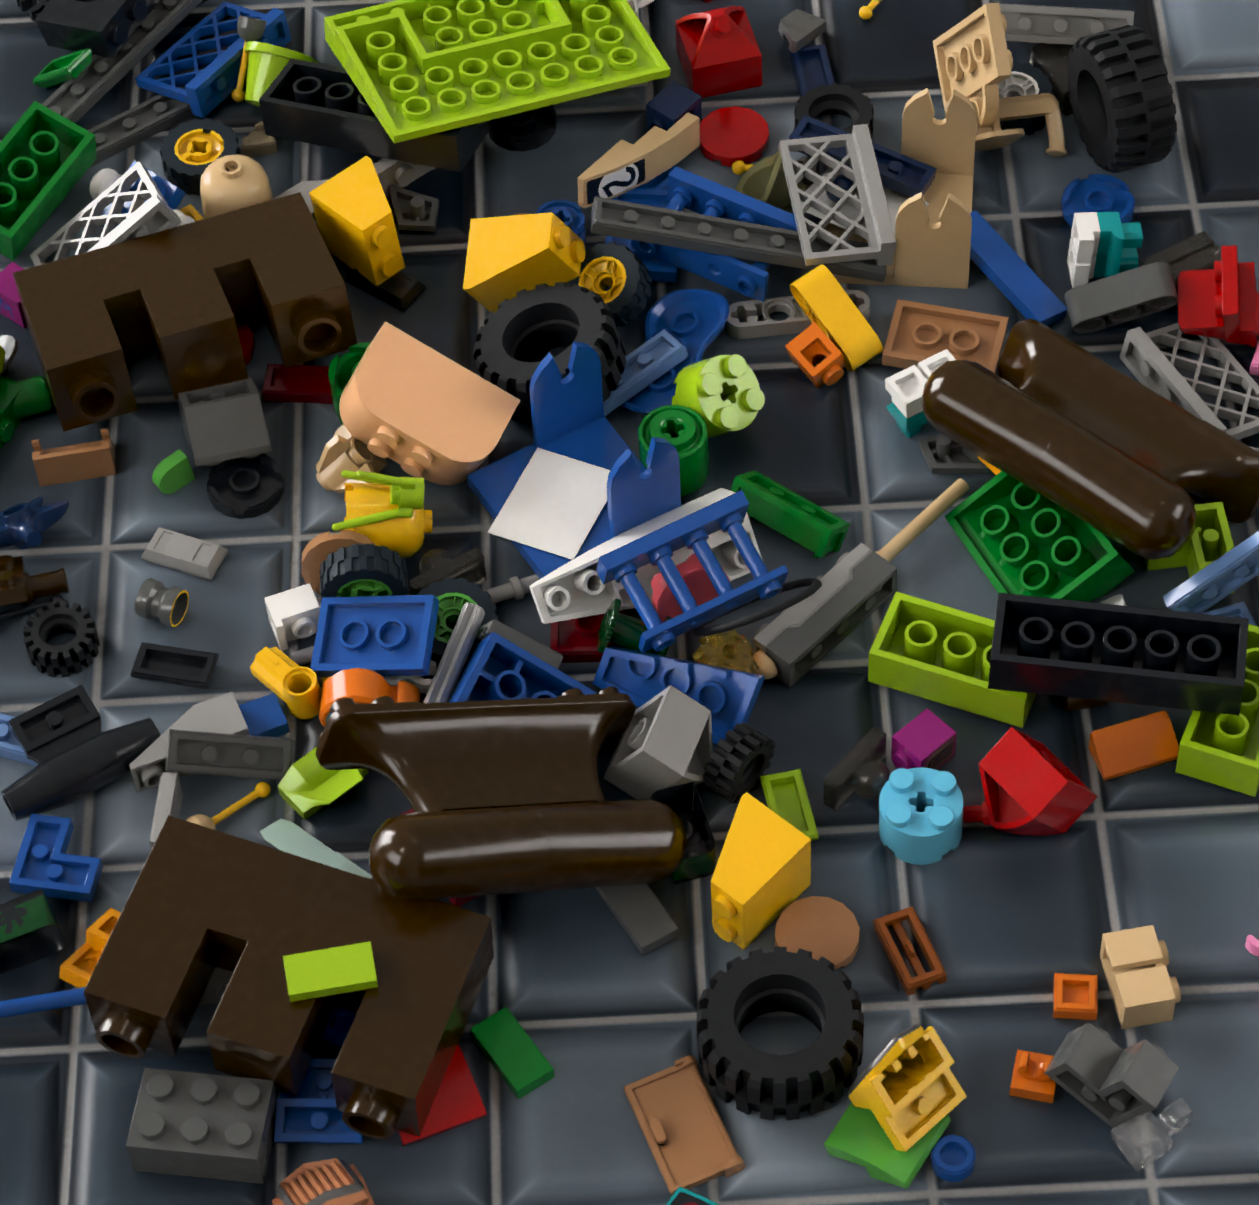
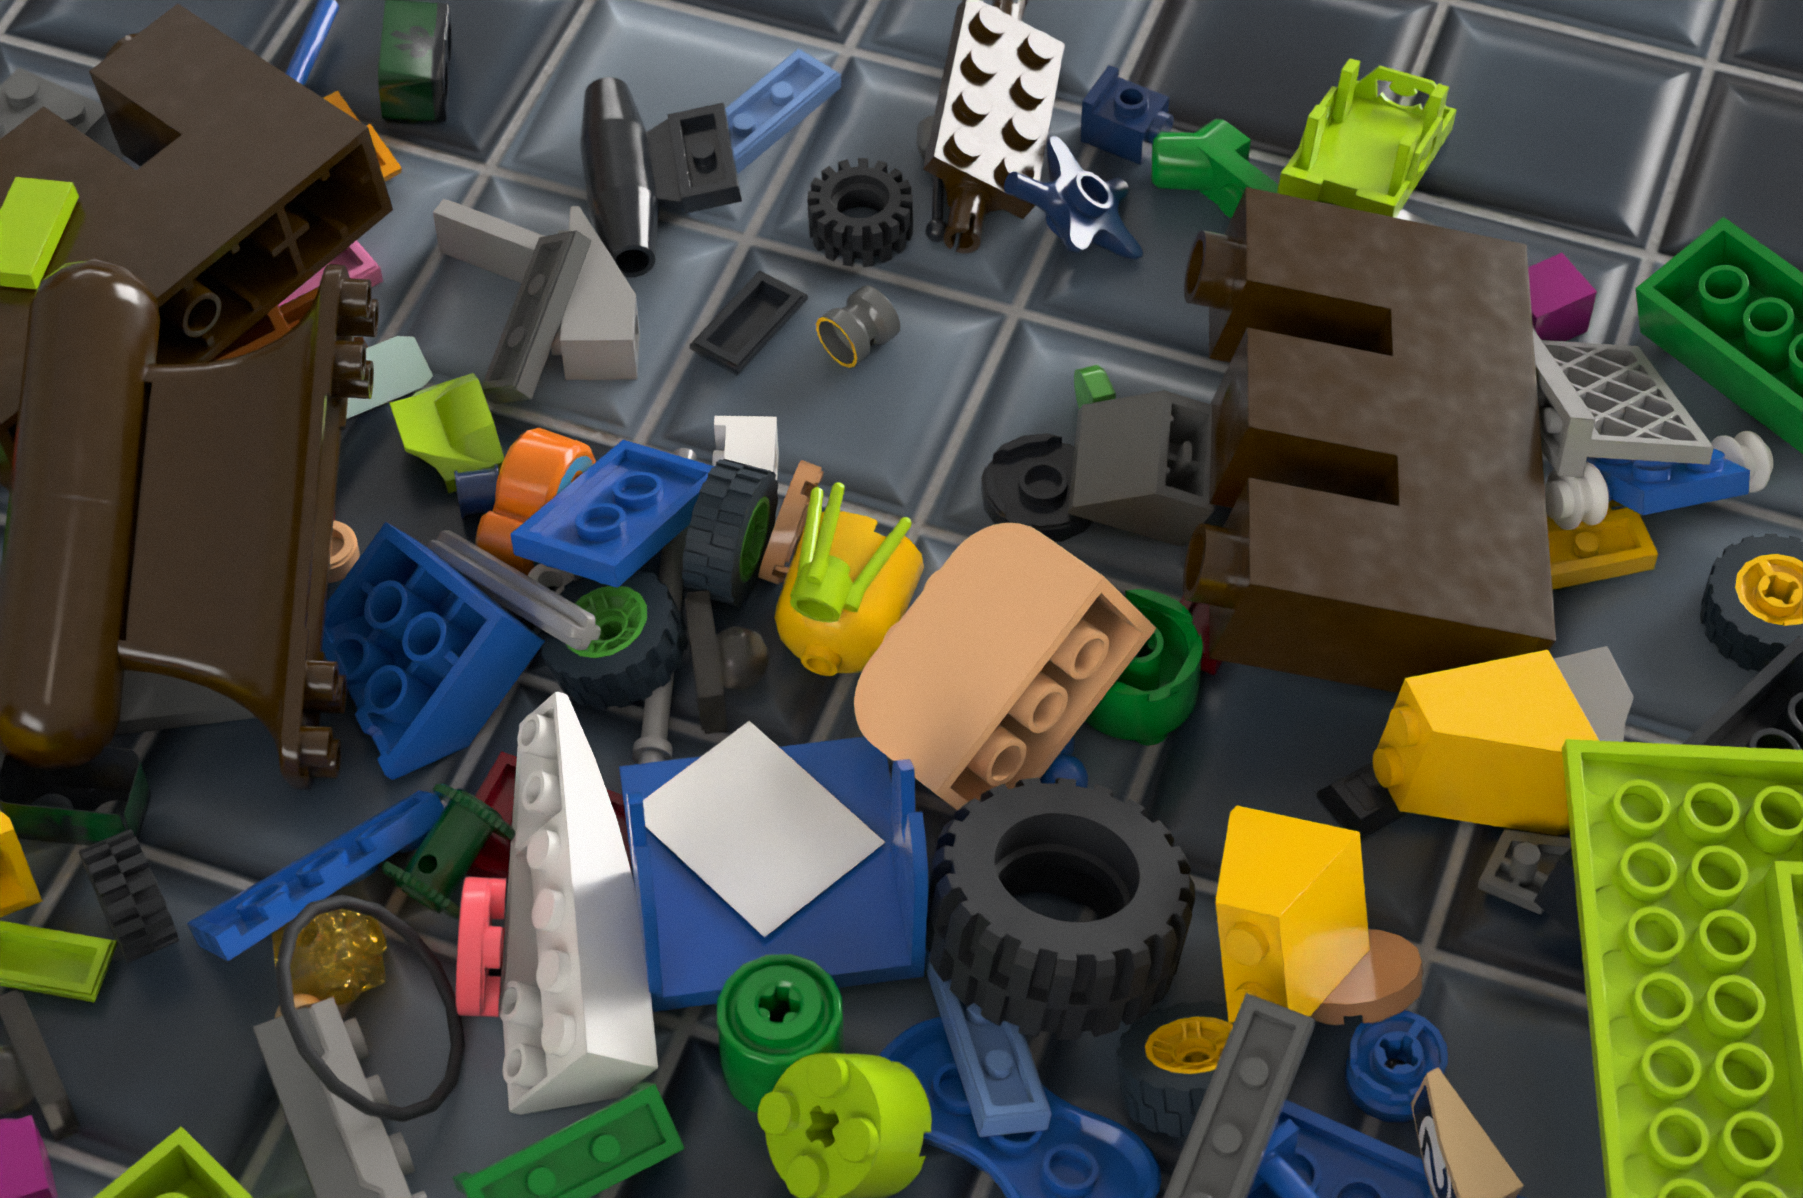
camera: 110 degrees right, 0 degrees up
blue plate [9,813,103,902] -> none
medium nougat hinge [31,428,116,487] -> none
light grey tile [141,527,228,581] -> none
yellow hinge [185,782,271,830] -> none
tan cylinder [200,154,273,219] -> none
blue tile [239,693,290,737] -> none
yellow piece [250,646,321,720] -> none
dark grey tile [475,619,563,669] -> none
blue fence [596,490,789,653] -> none
light grey piece [603,685,713,800] -> none

